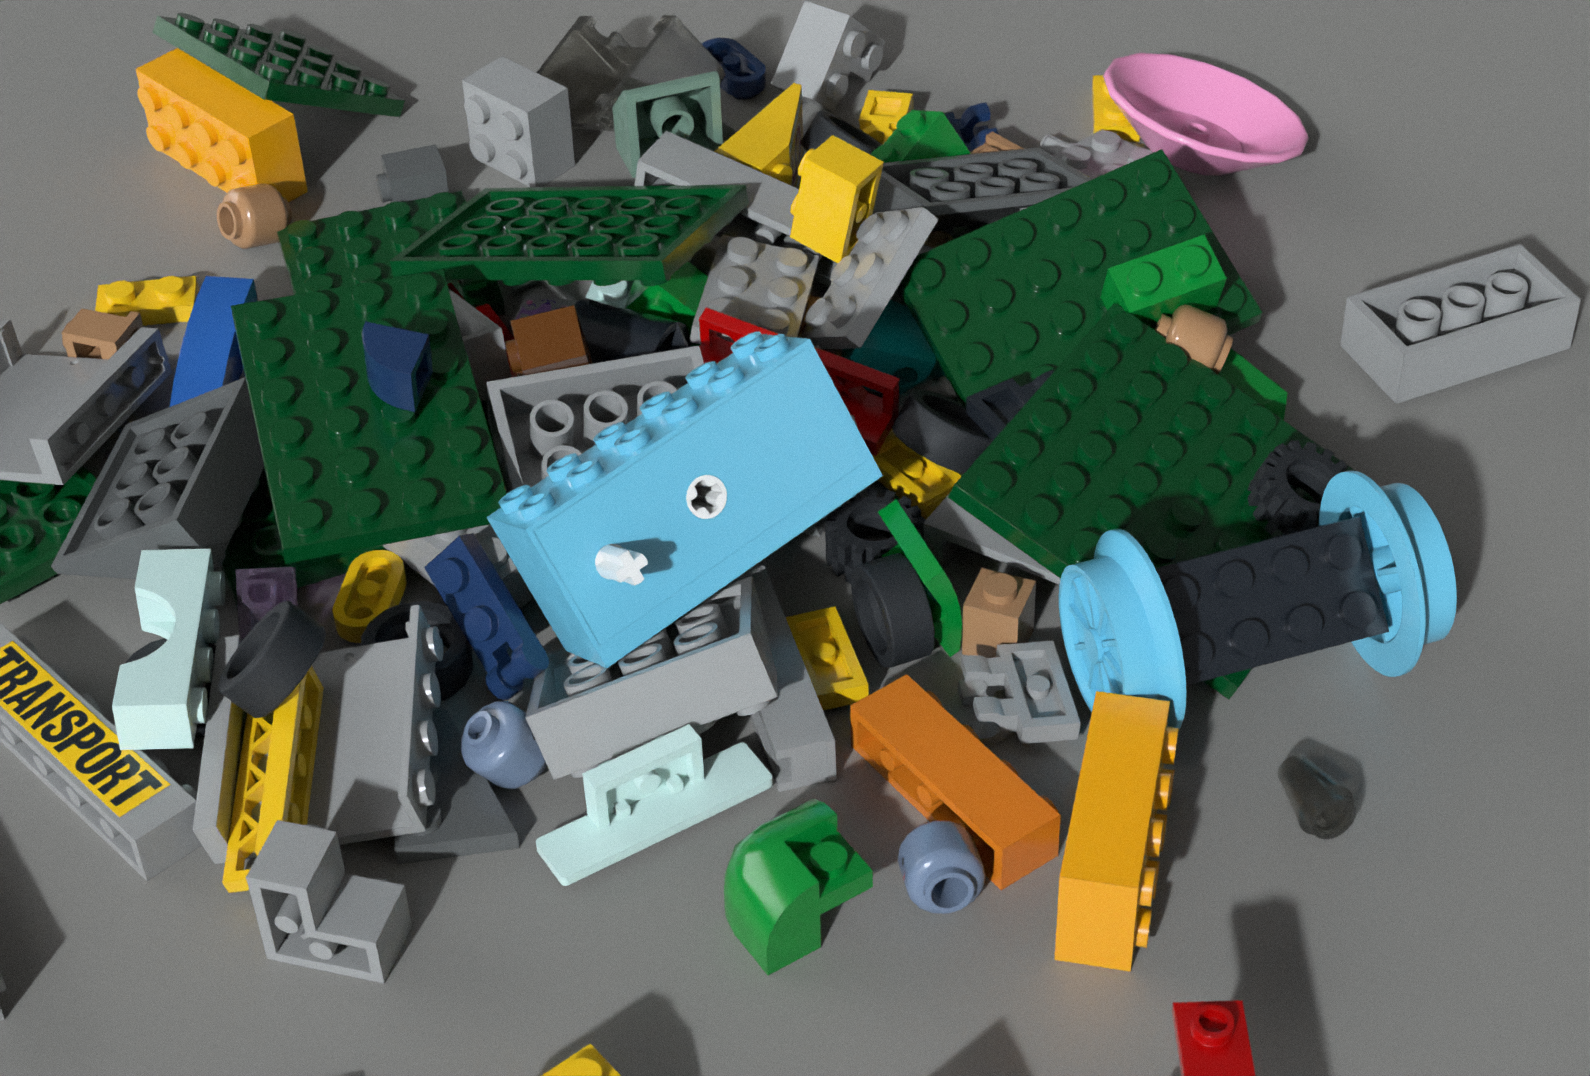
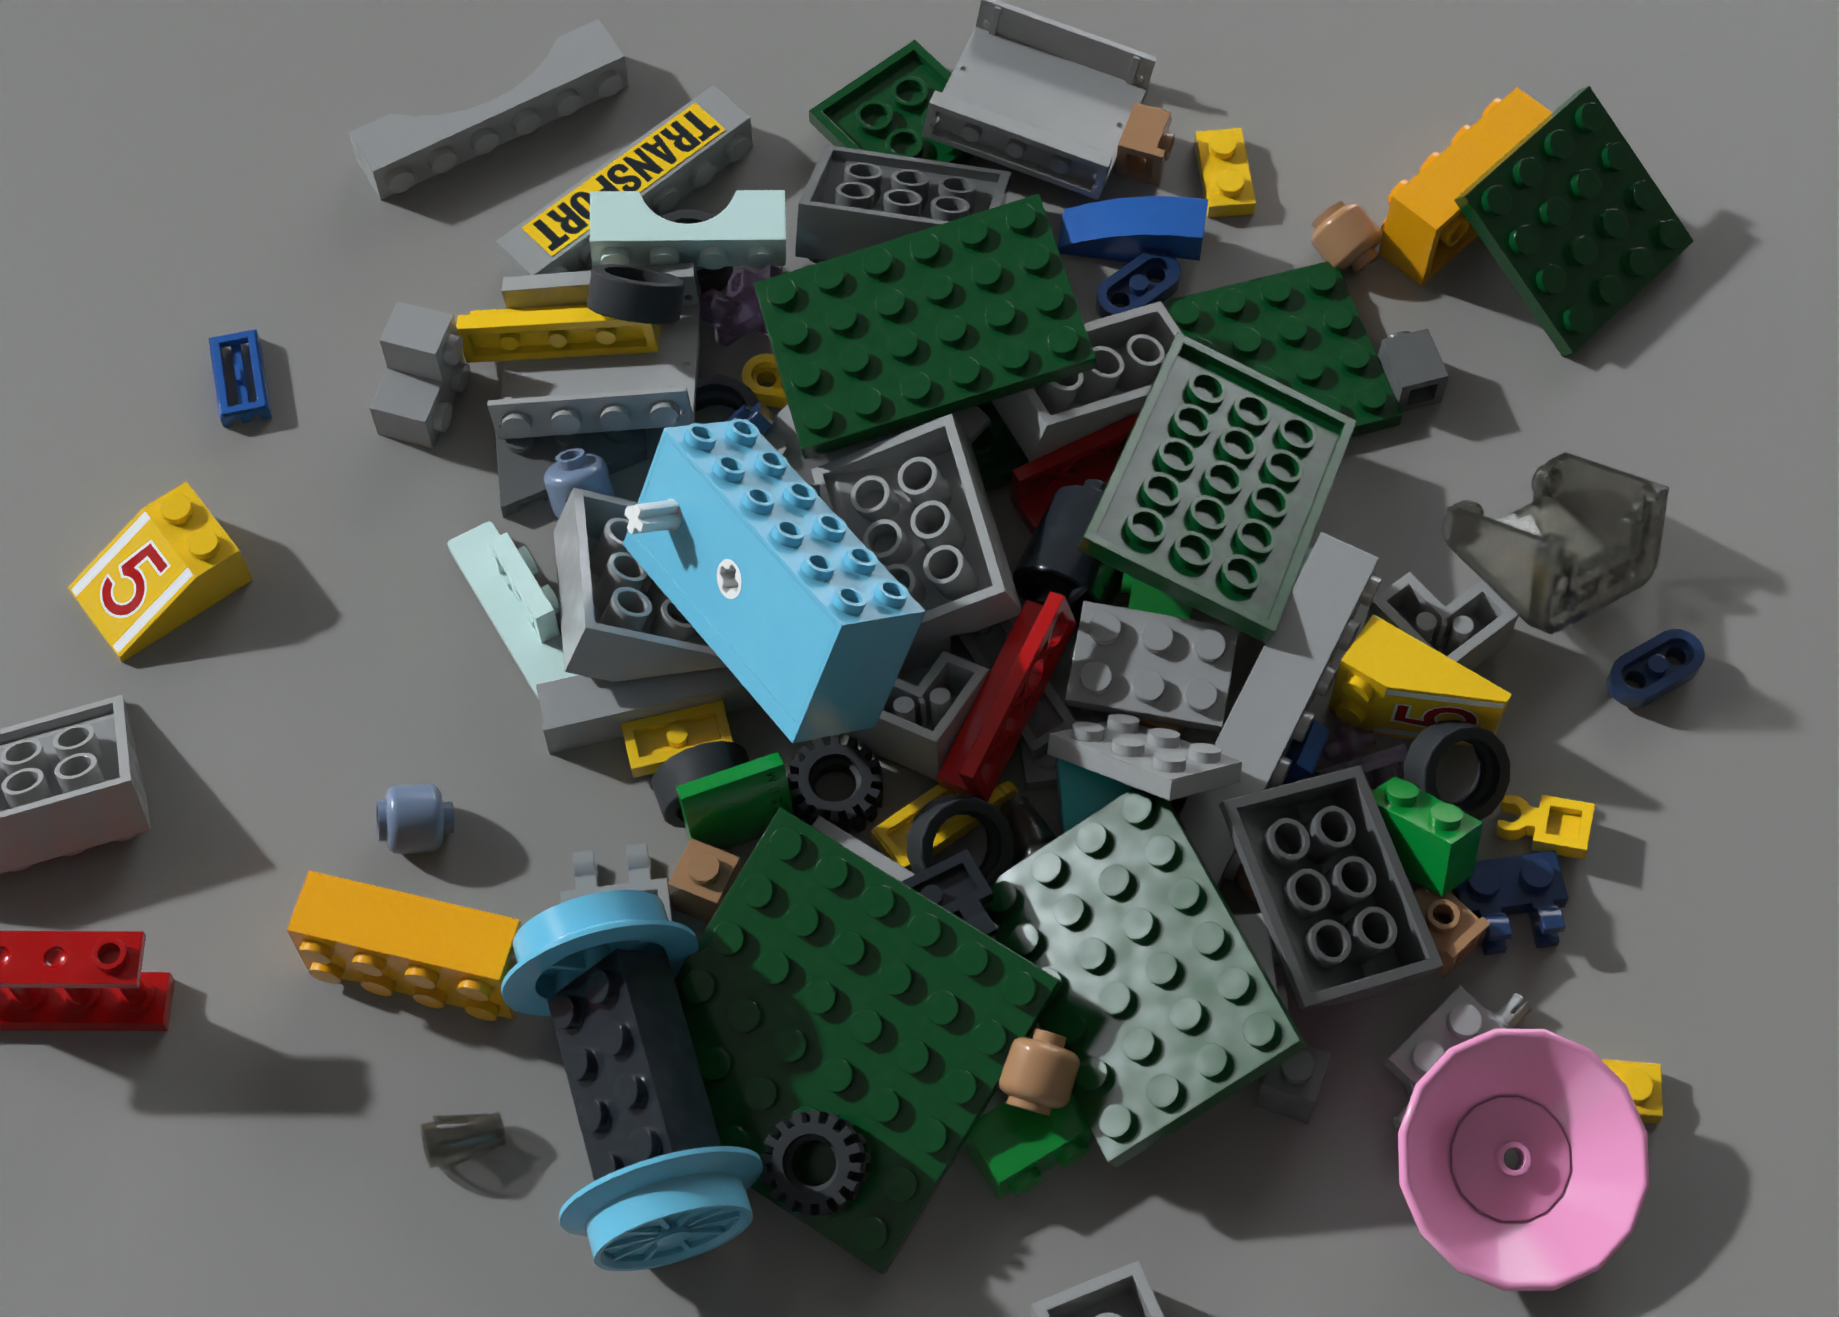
camera: 90 degrees right, 20 degrees up
dark blue brick [362,321,433,412] -> none
light grey brick [462,56,575,187] -> none
reddish brown brick [506,305,593,377] -> none
sand green slope [613,71,723,178] -> none
green brick [724,799,873,975] -> none
light grey brick [771,0,885,112] -> none
yellow brick [790,135,884,263] -> none
orange brick [850,674,1061,890] -> none
green brick [1100,234,1227,329] -> none

